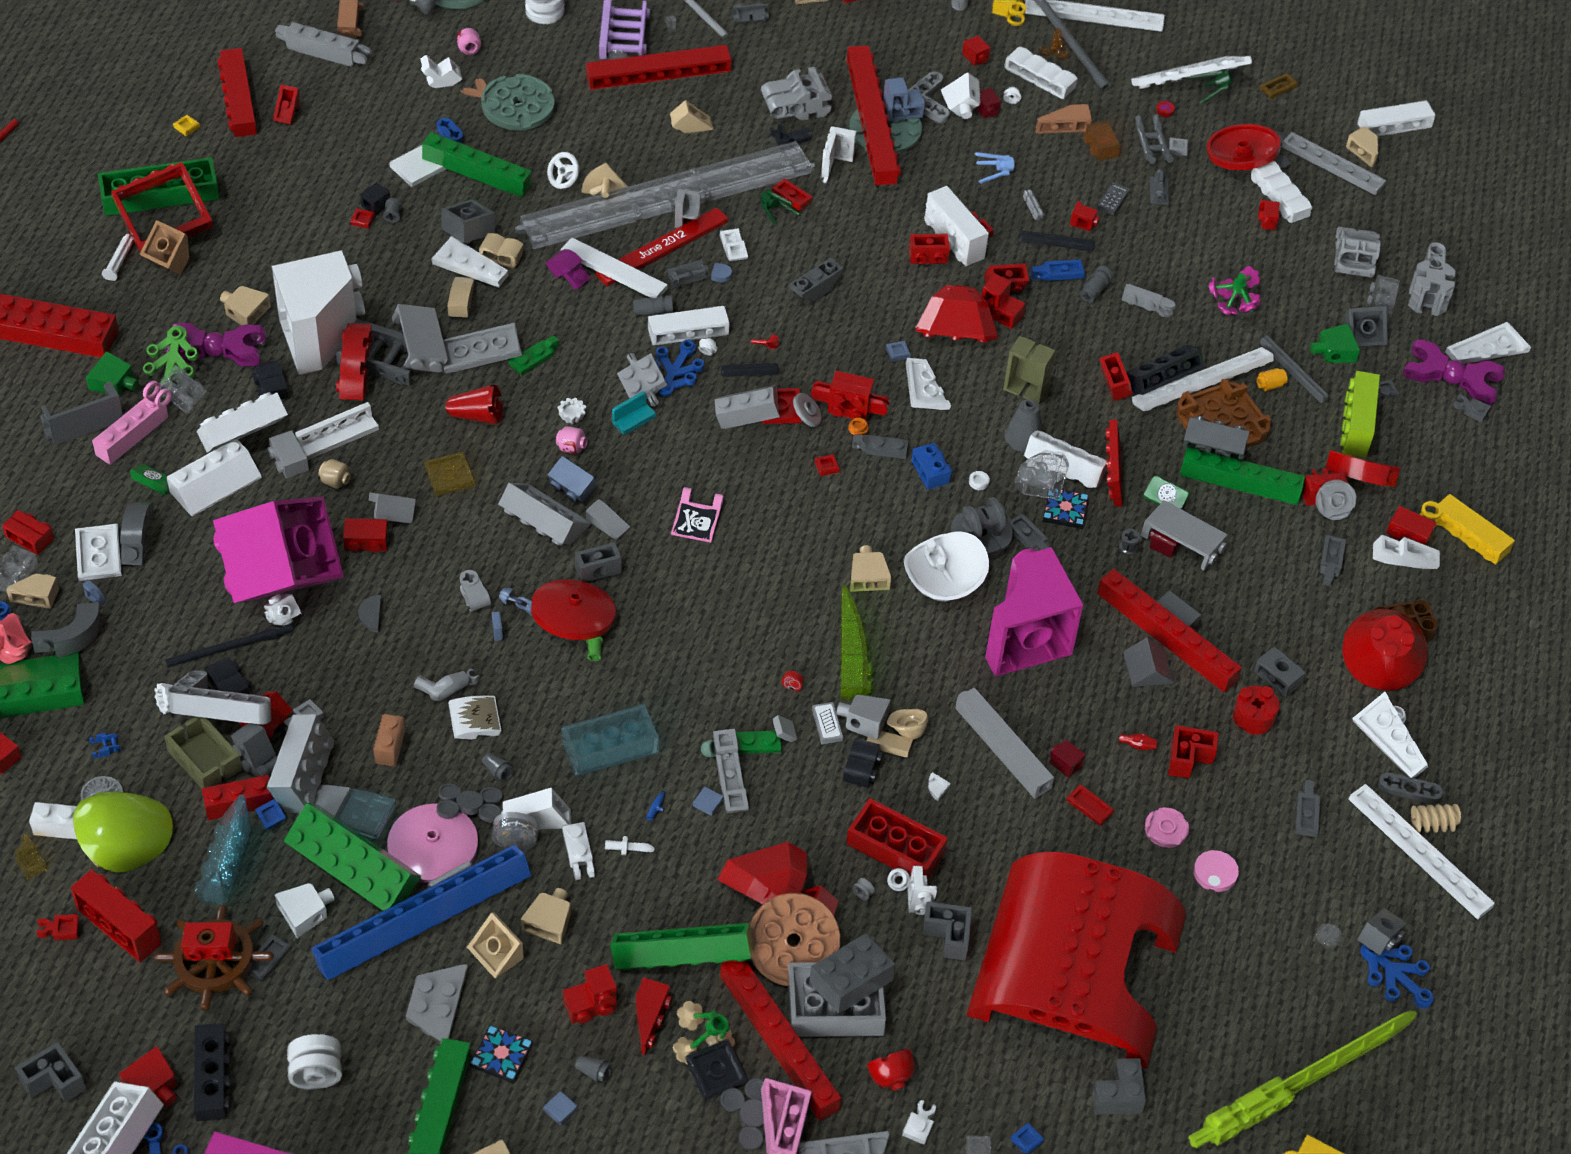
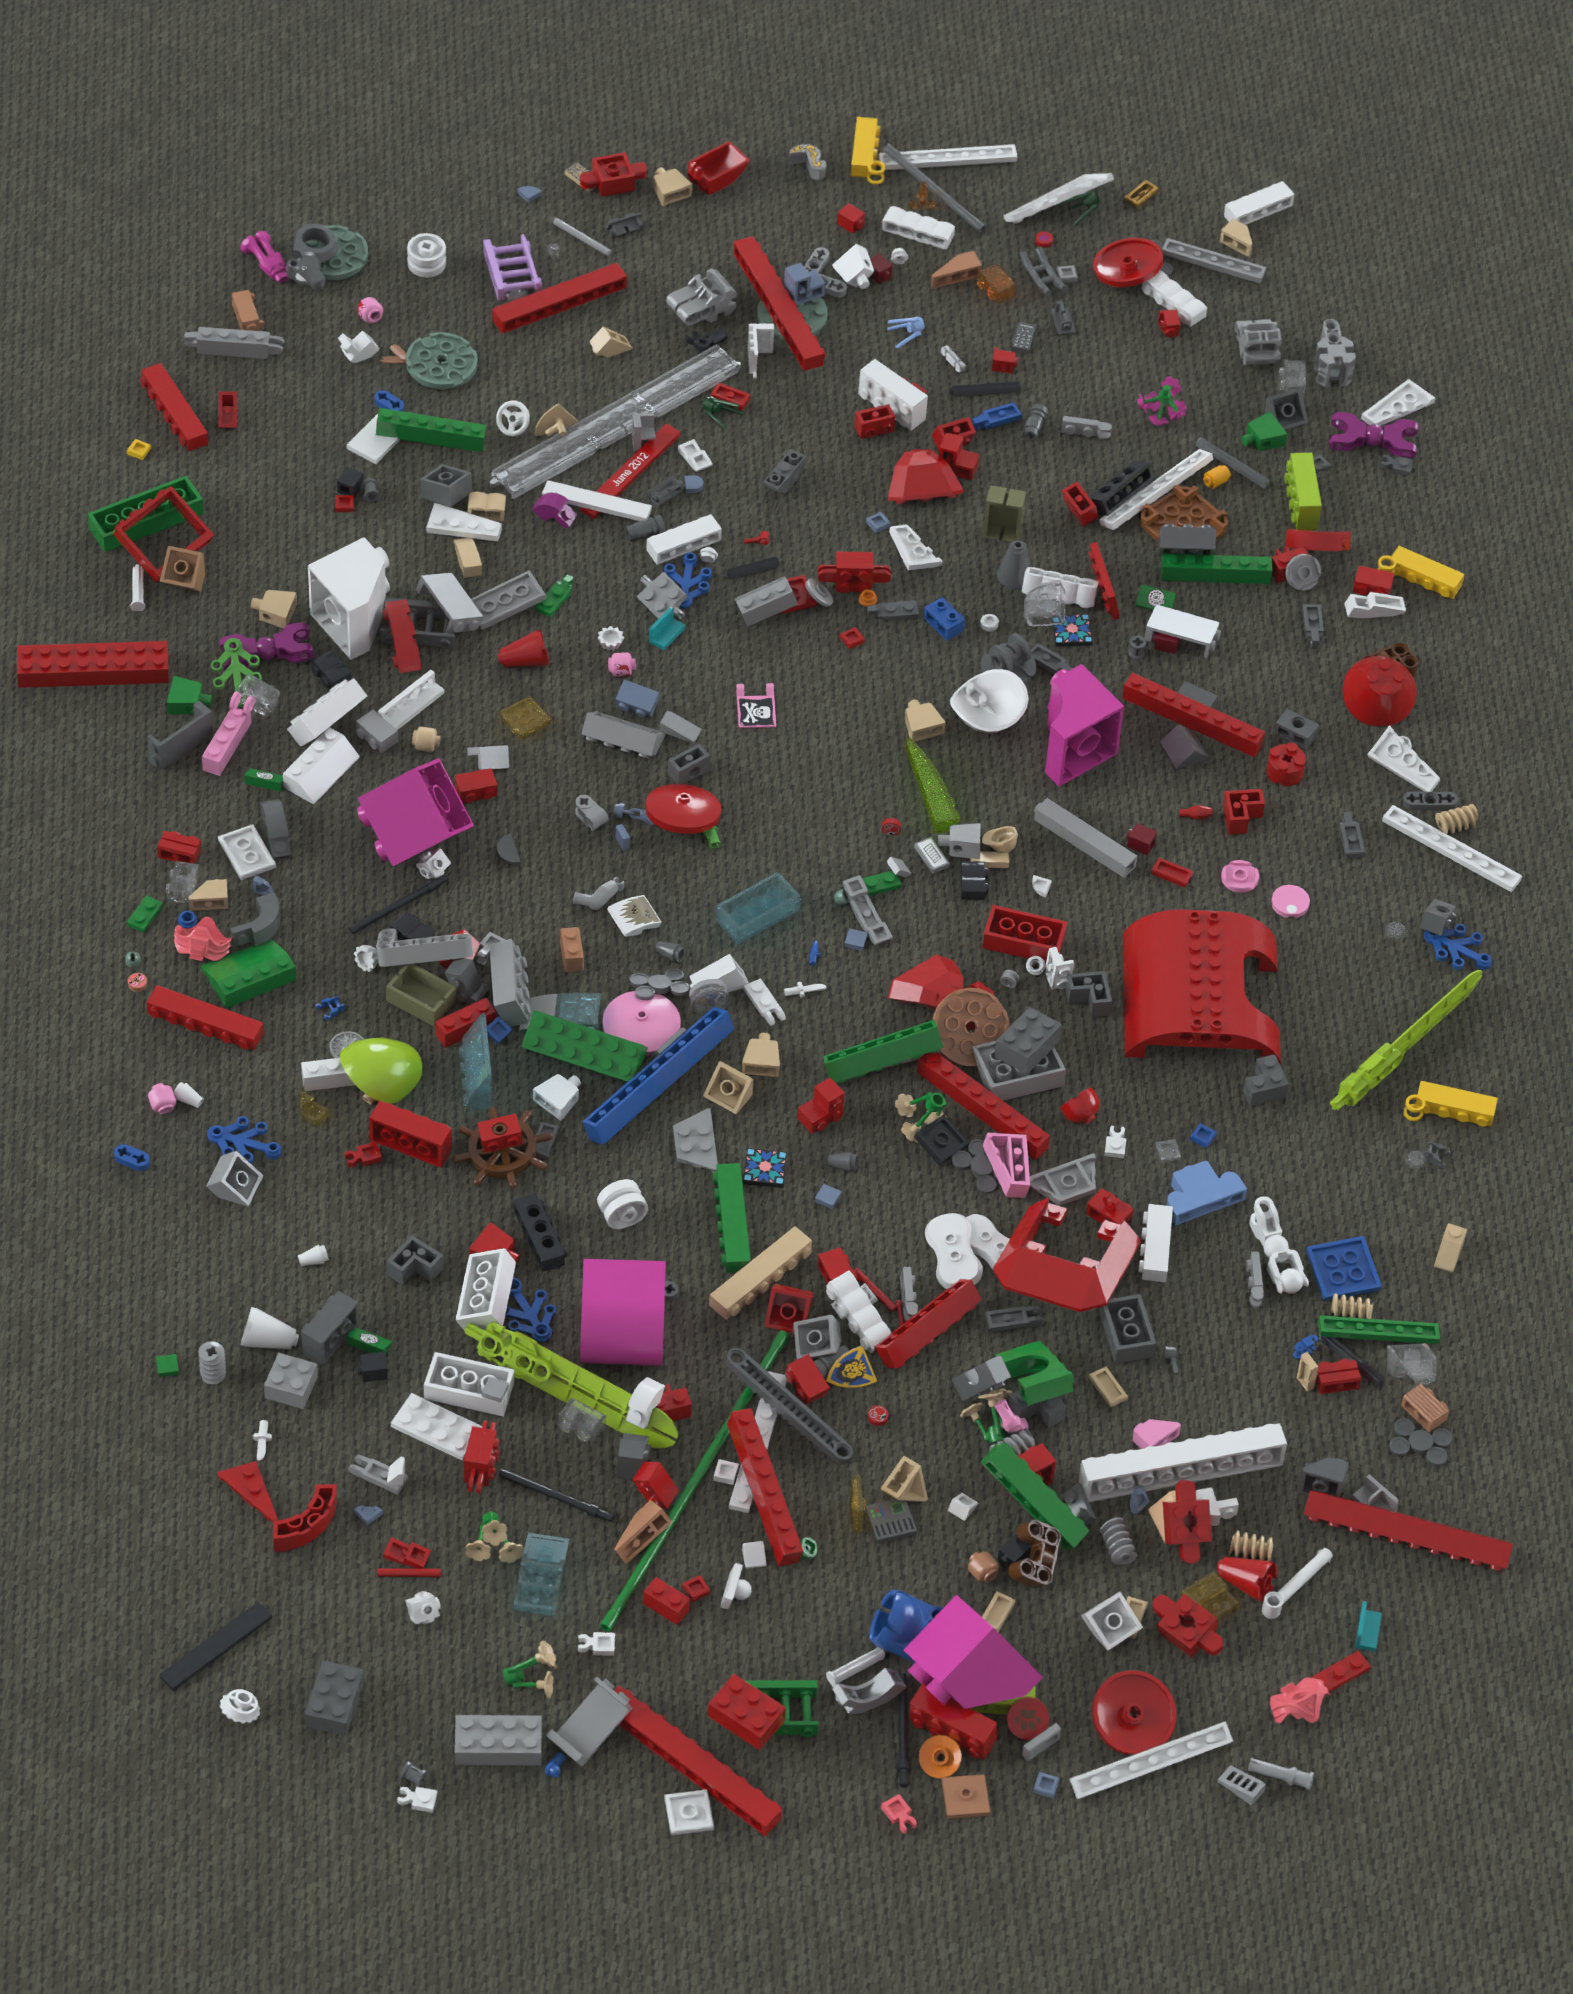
camera: 15 degrees left, 0 degrees up
red slope [635,978,672,1055] -> none

